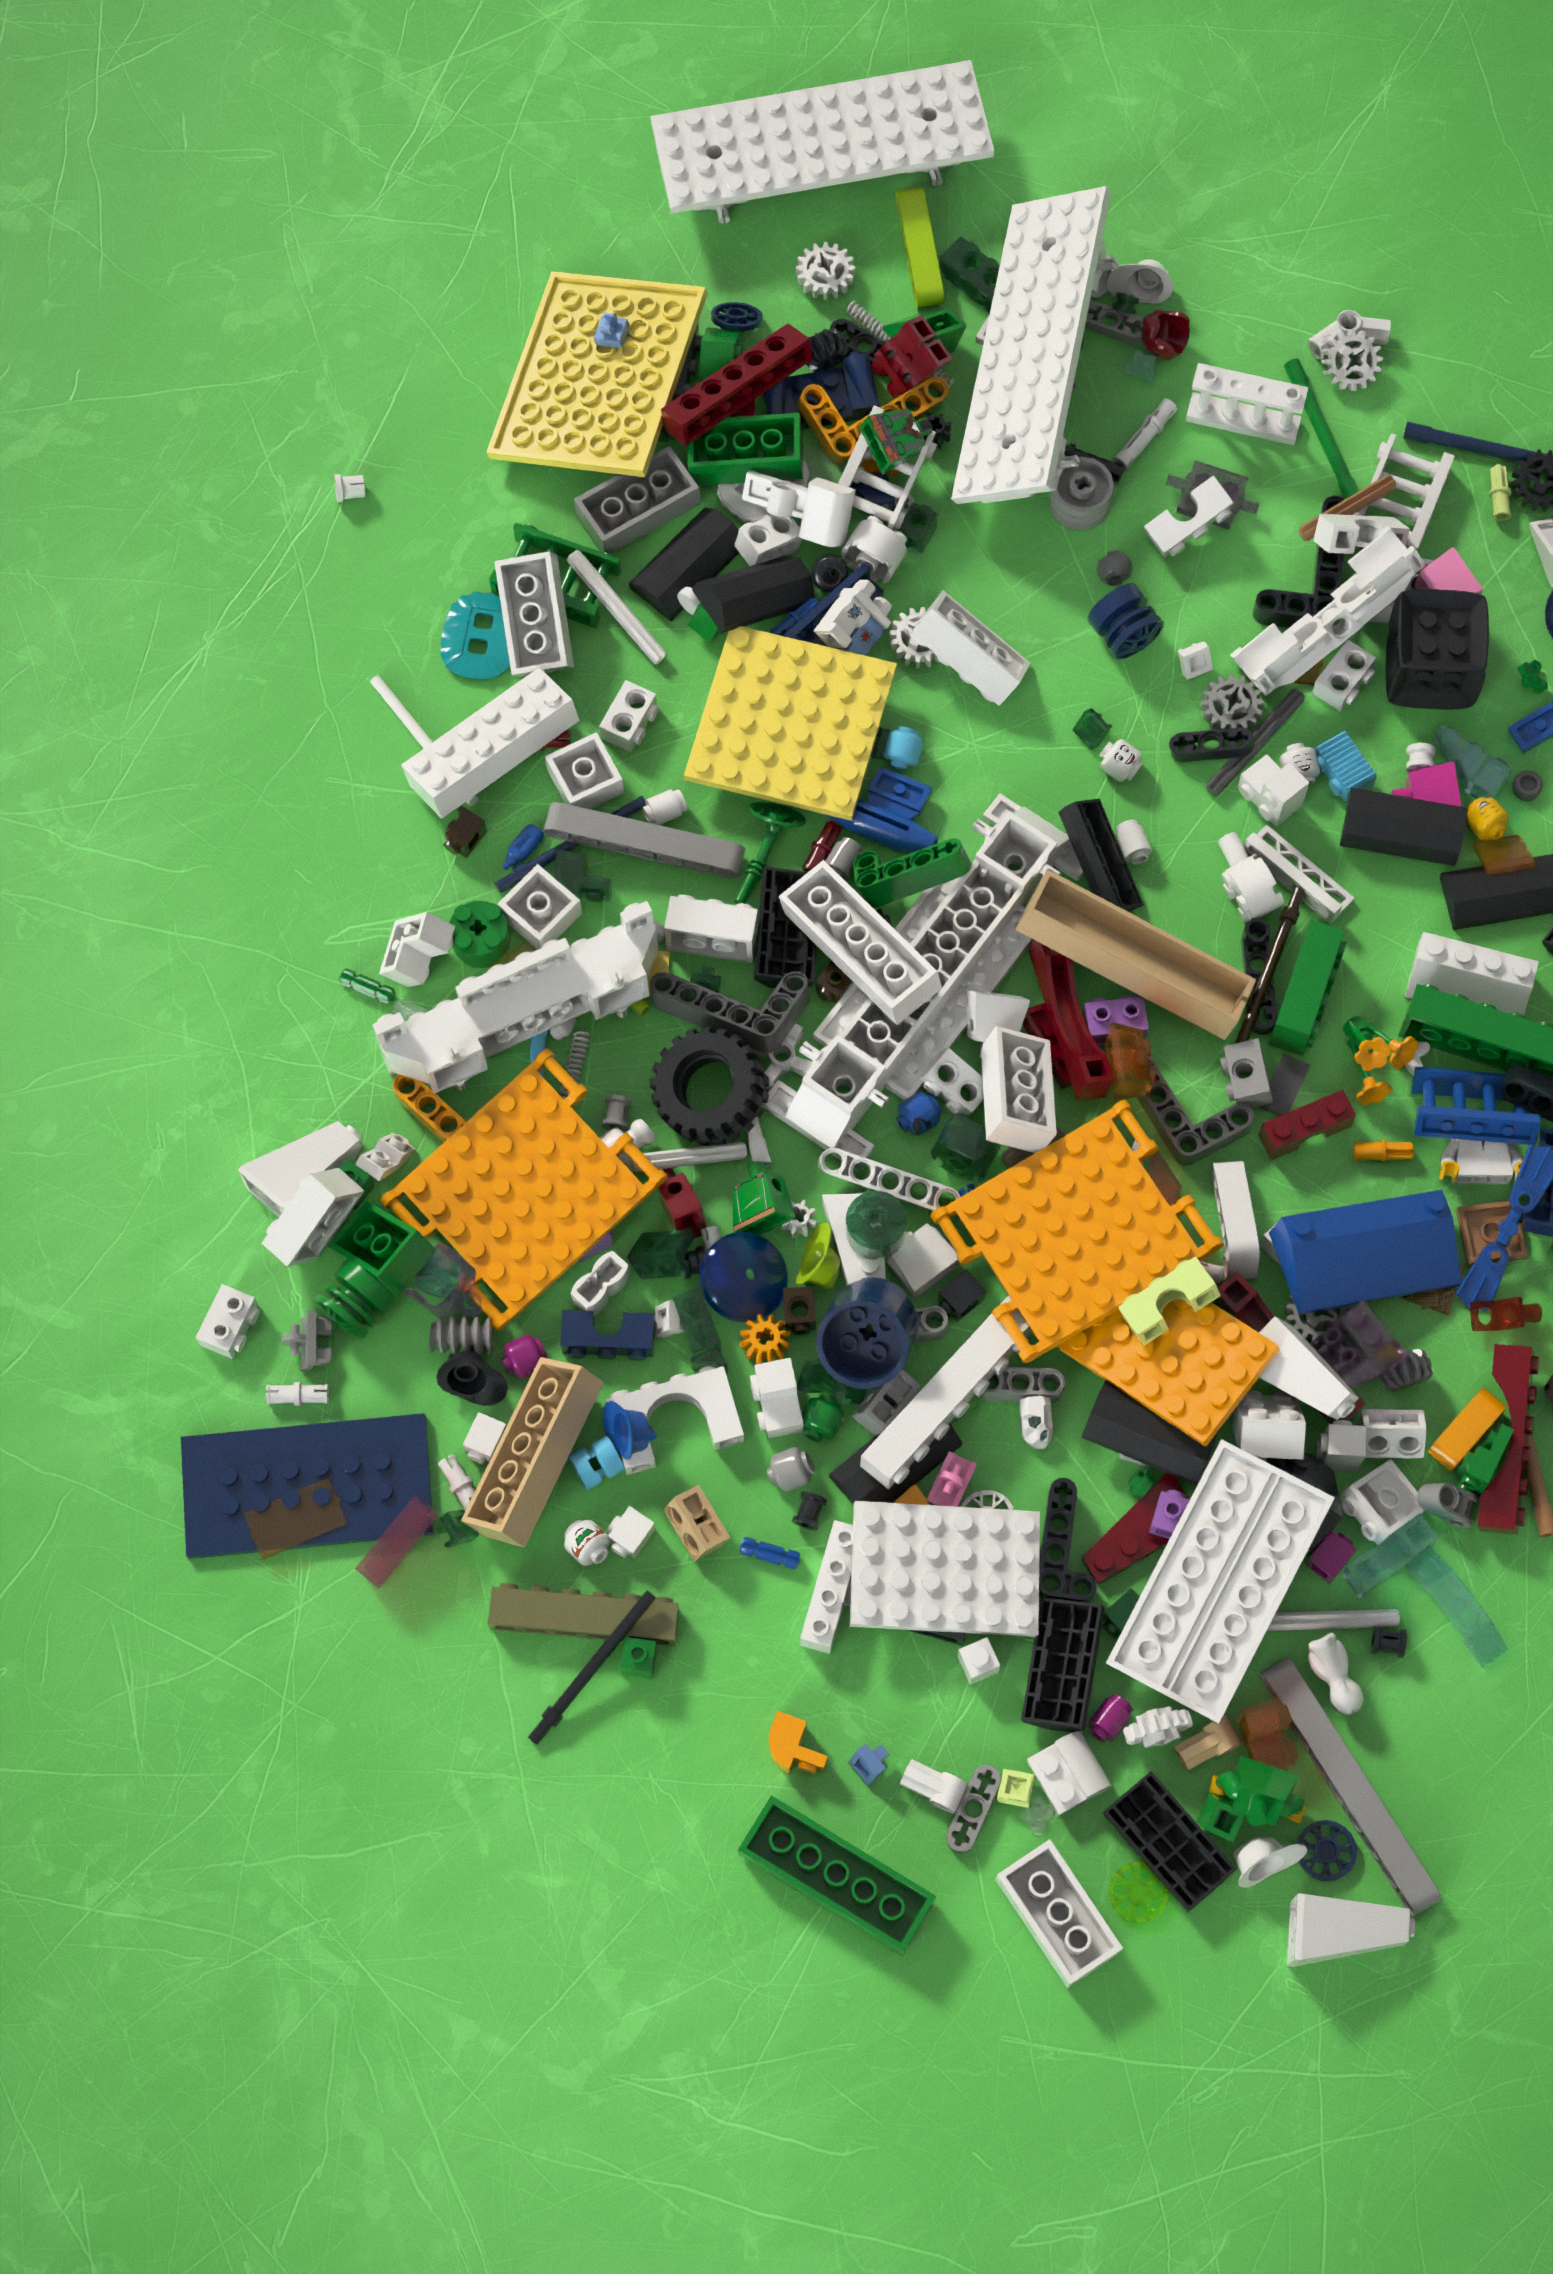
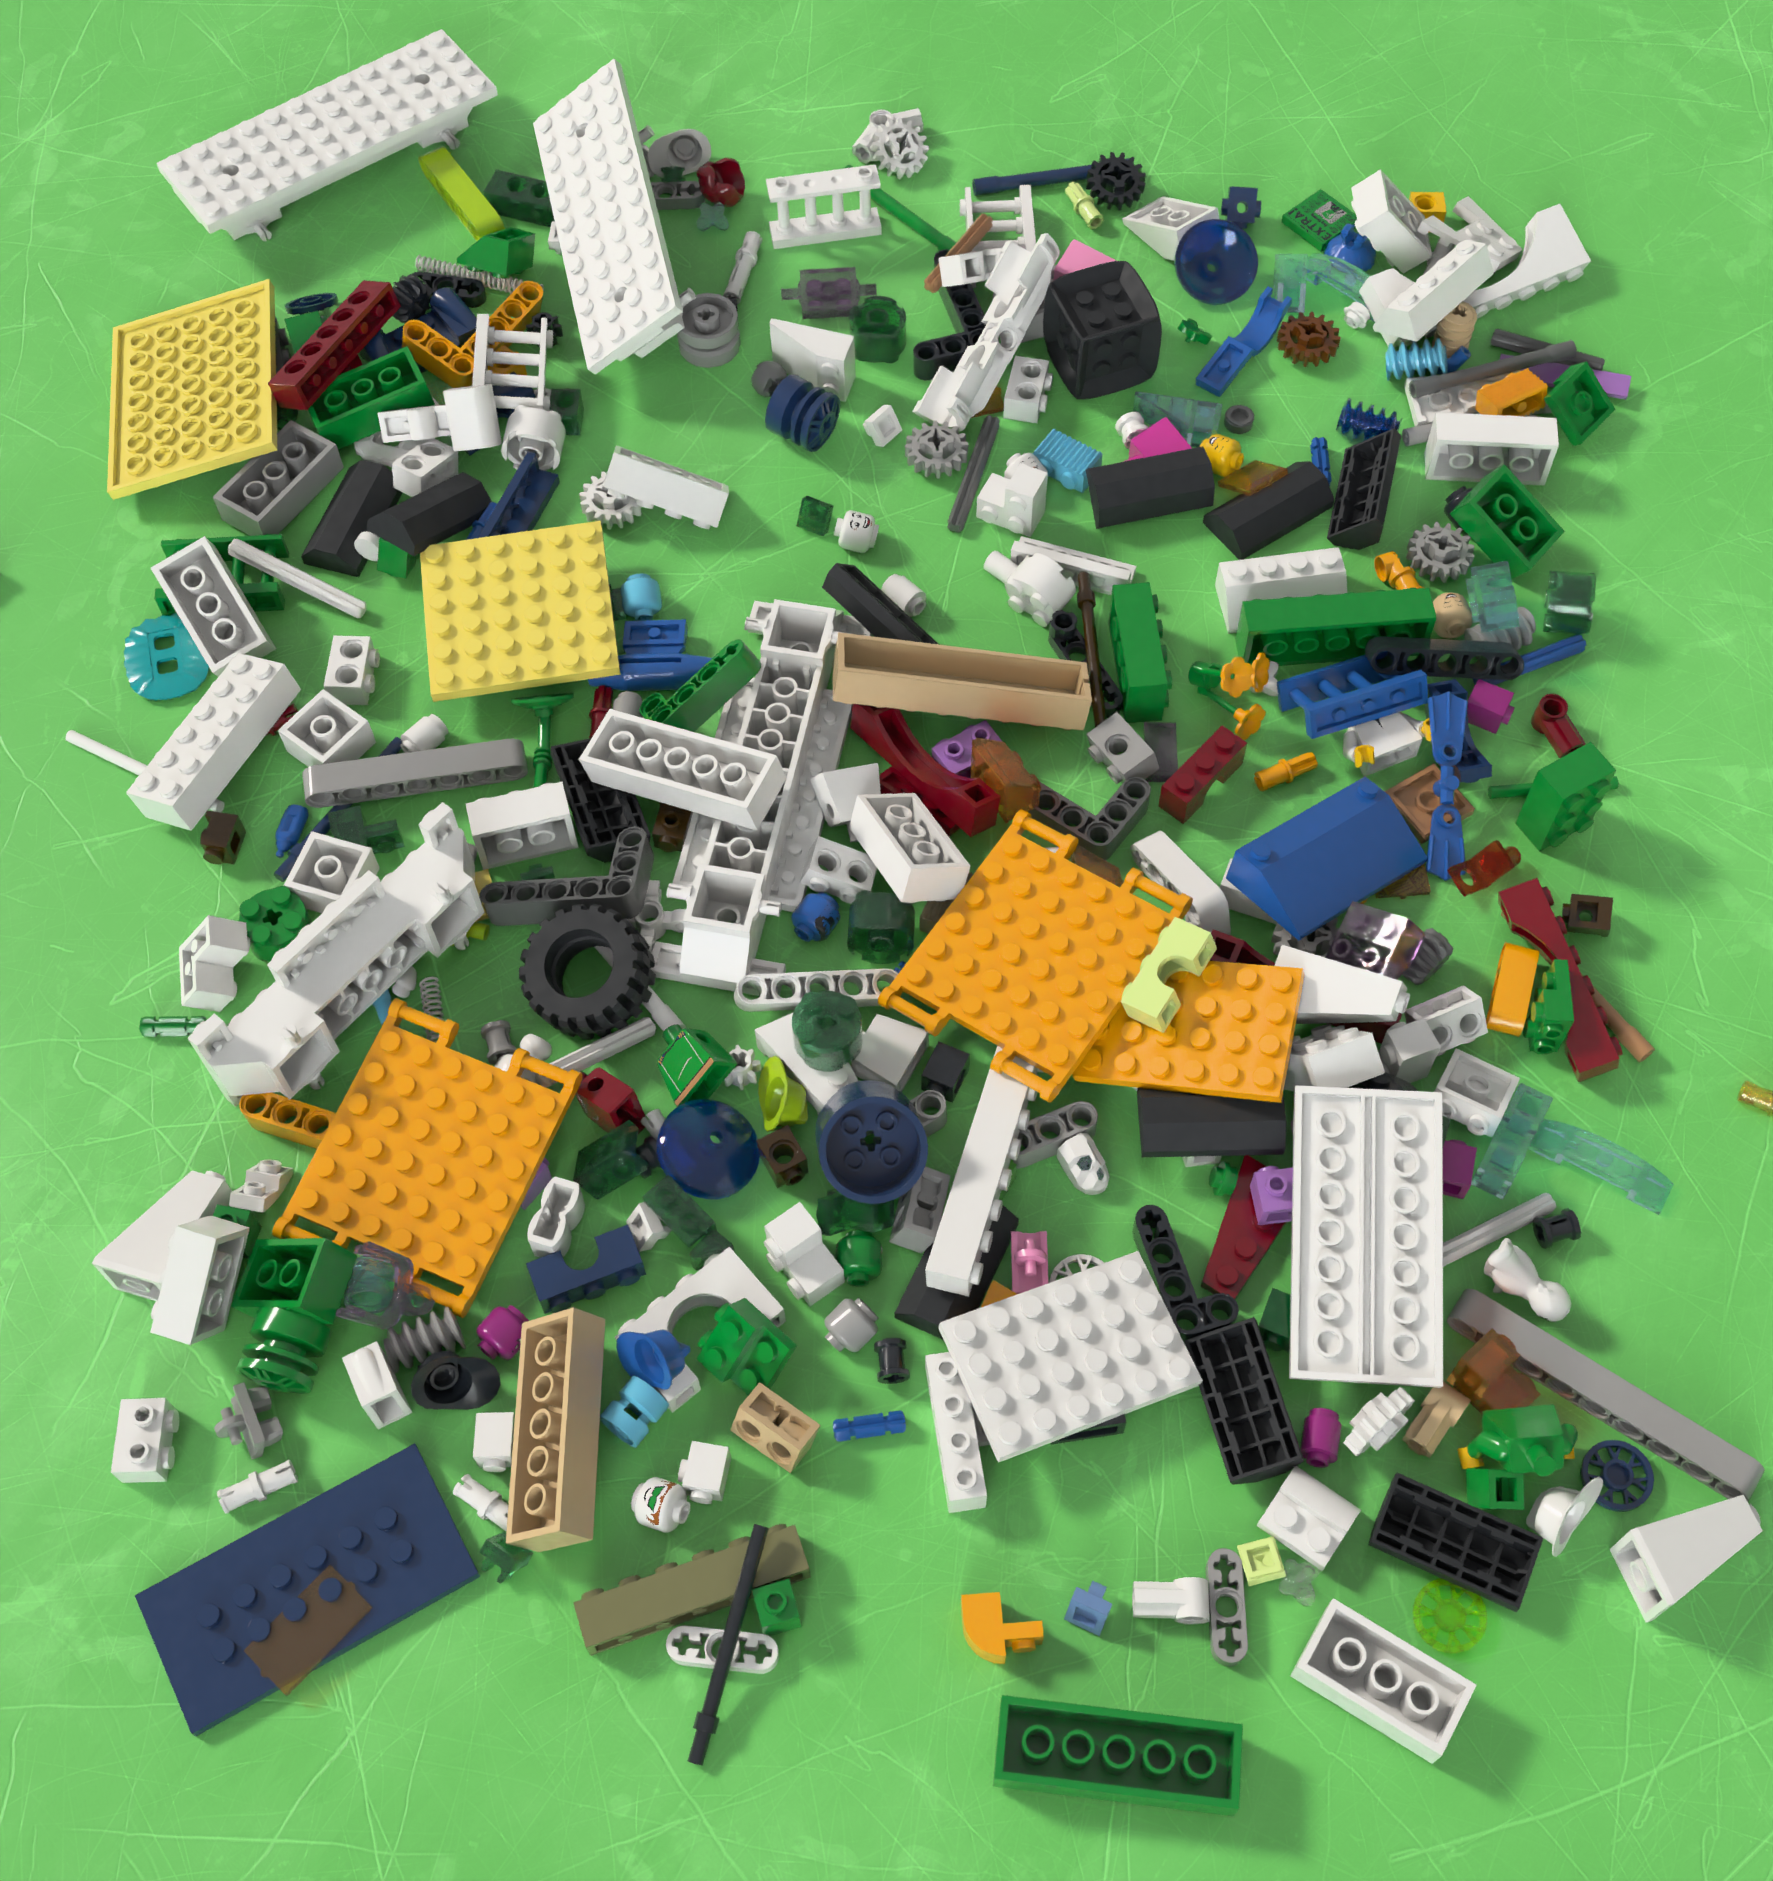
camera: 25 degrees left, 10 degrees down
clear pink brick [355,1495,441,1588] -> none
medium blue tile [593,312,630,348] -> none
light orange gear [740,1314,791,1365] -> none
white gear [796,242,855,300] -> none
black head [811,553,849,592] -> none
white hips [814,580,892,656] -> none
torso [859,409,932,475] -> none
dark red hips [871,315,953,398] -> none
white brick [957,1637,1000,1685] -> none
white arch [1144,475,1234,558] -> none
black beam [1169,727,1254,762] -> none
light grey piece [1418,1483,1478,1528] -> none
none -> white torso [342,1341,412,1429]
none -> white beam [666,1625,779,1674]
none -> green plate [696,1298,798,1396]
none -> white slope [769,318,856,402]
none -> clear green brick [849,296,906,363]

